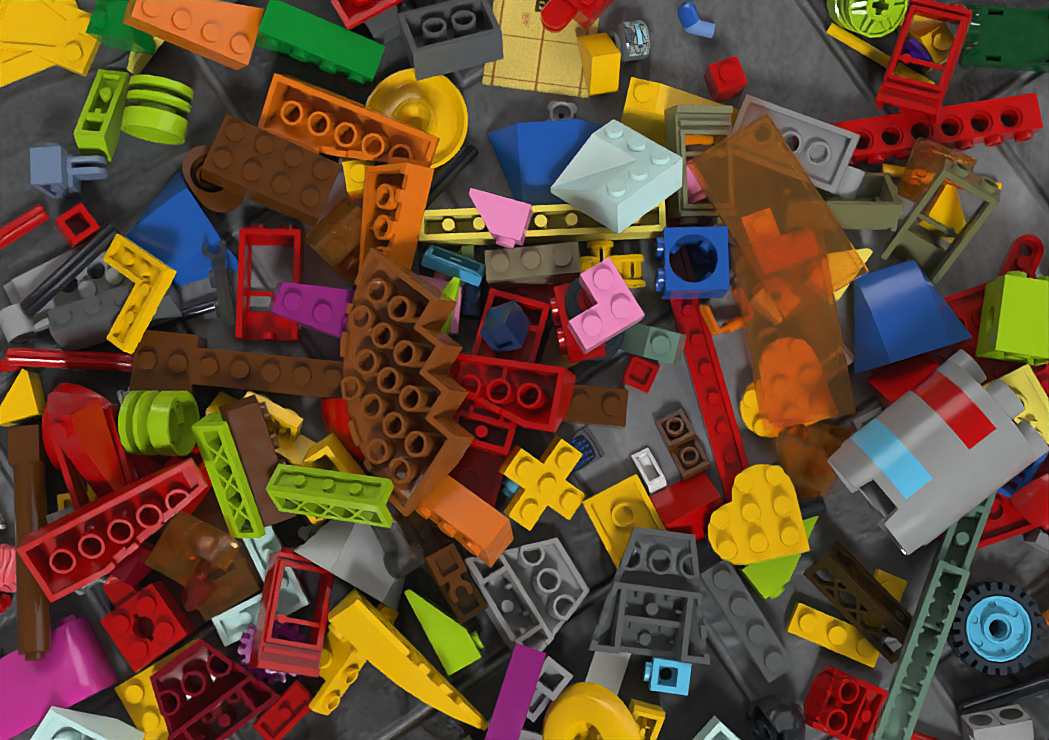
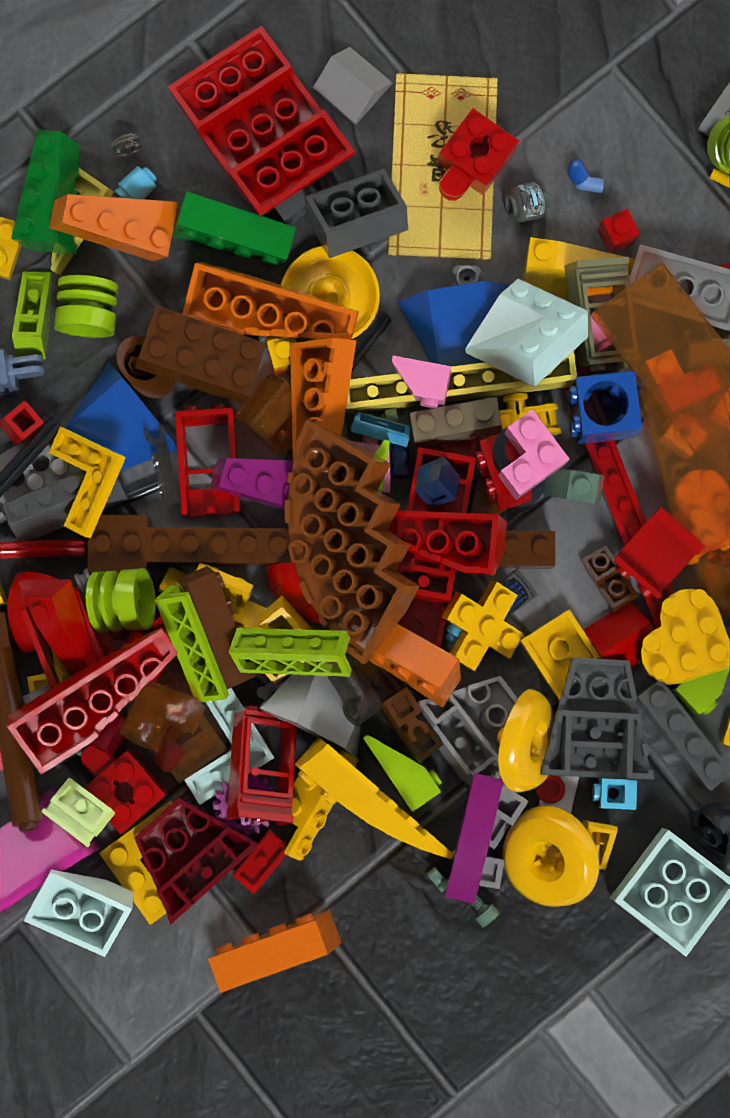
camera: 10 degrees left, 0 degrees up
yellow slope [577,33,621,96] -> none
red tile [620,354,660,394] -> none
white piece [631,447,667,495] -> none
orange piece [699,287,753,335] -> none
none -> yellowish green plate [41,778,115,847]
none -> yellow hat [497,689,554,792]
none -> red tile [535,775,565,804]
none -> red panel [614,506,706,599]

